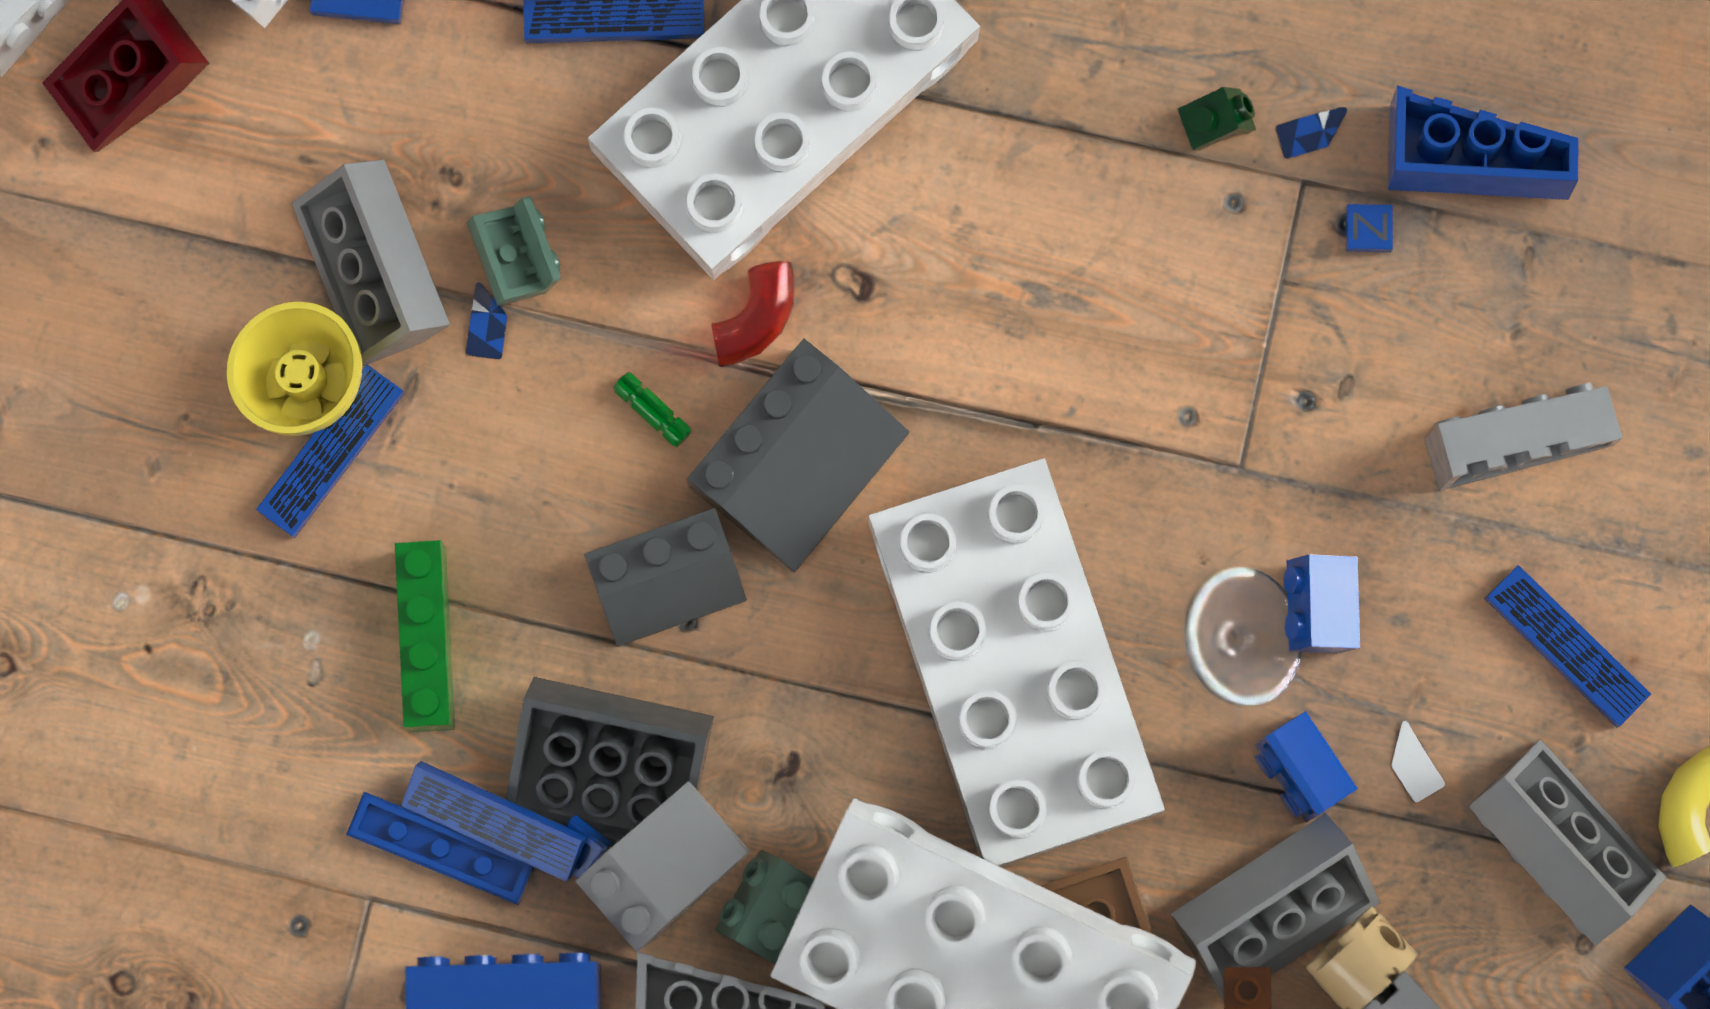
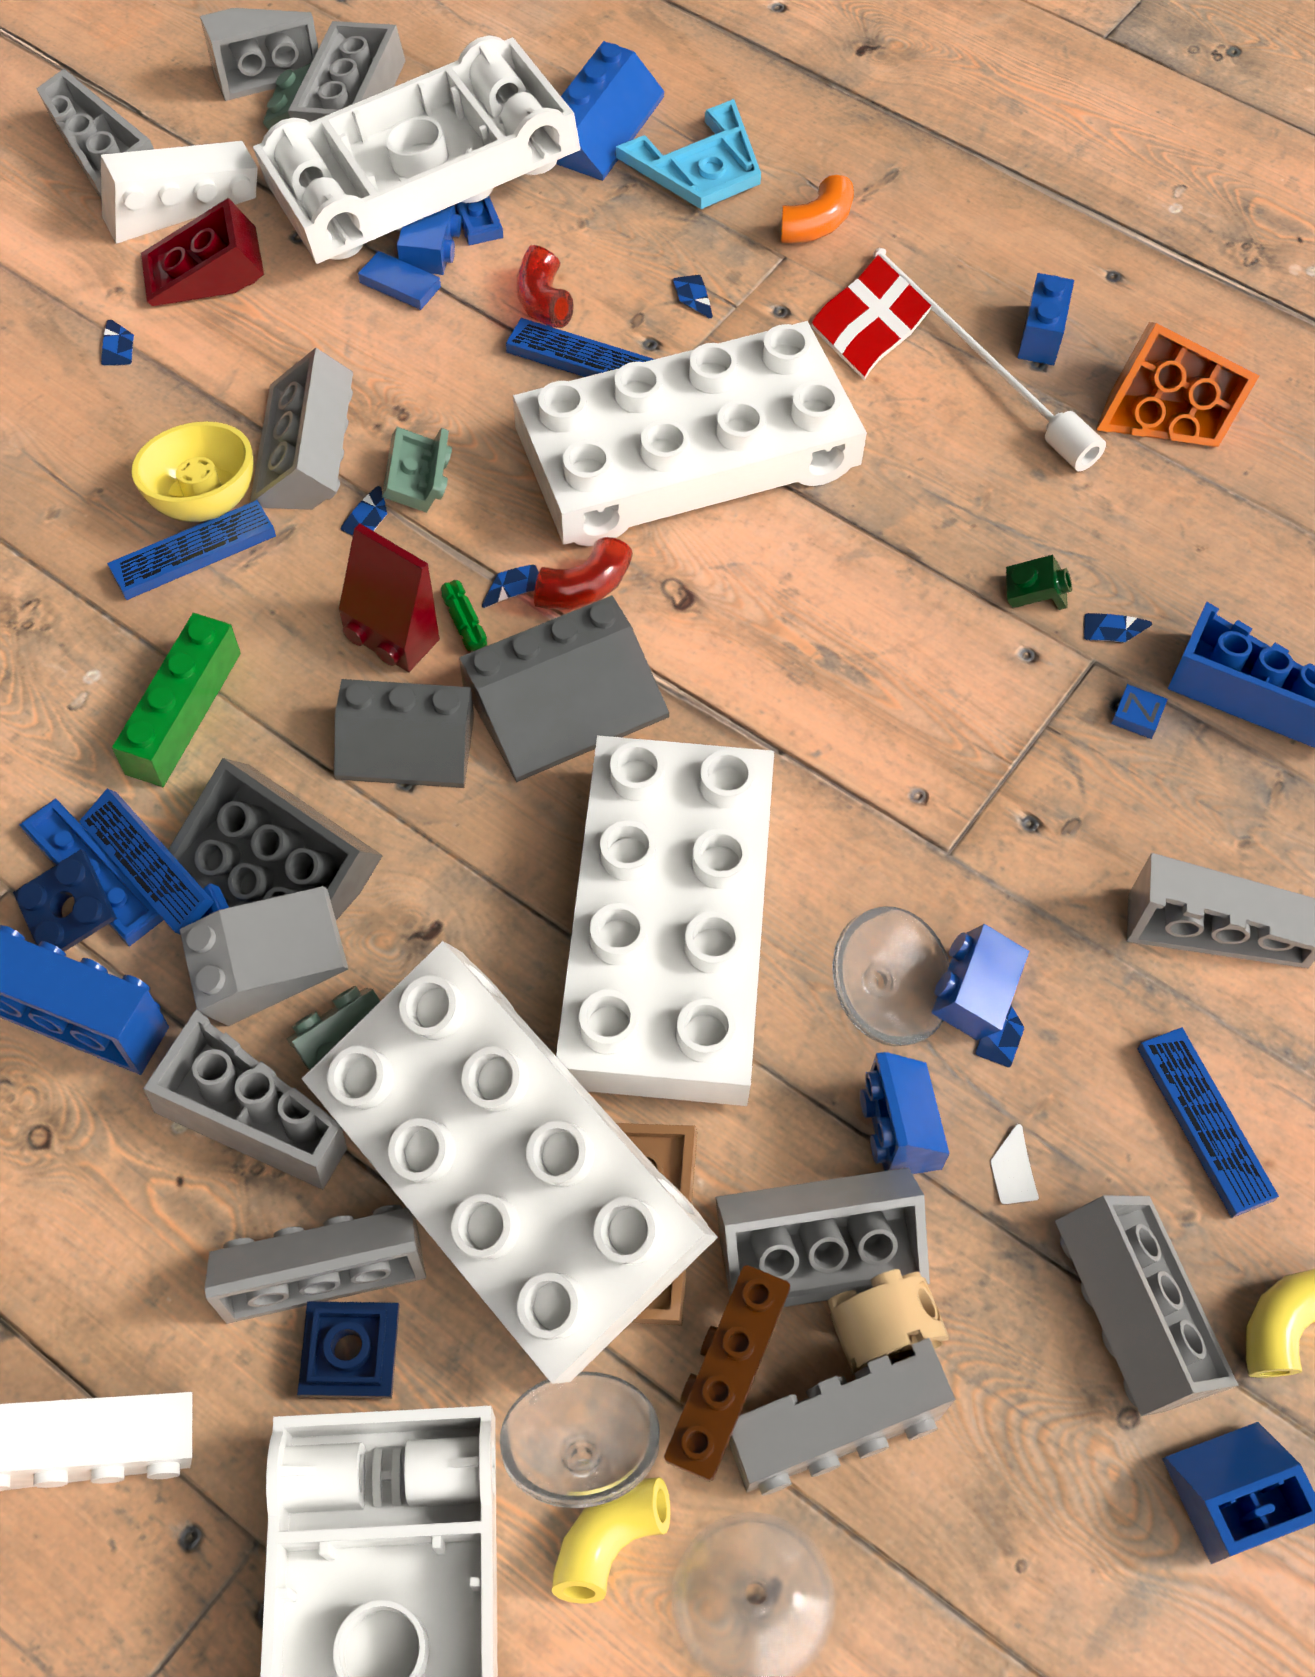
camera: 25 degrees right, 20 degrees down
none -> dark blue piece [13,849,117,952]
none -> dark blue sticker [101,320,134,366]
none -> dark red slope [339,523,440,673]
none -> sticker [482,565,546,608]
none -> dark blue sticker [976,1005,1024,1067]

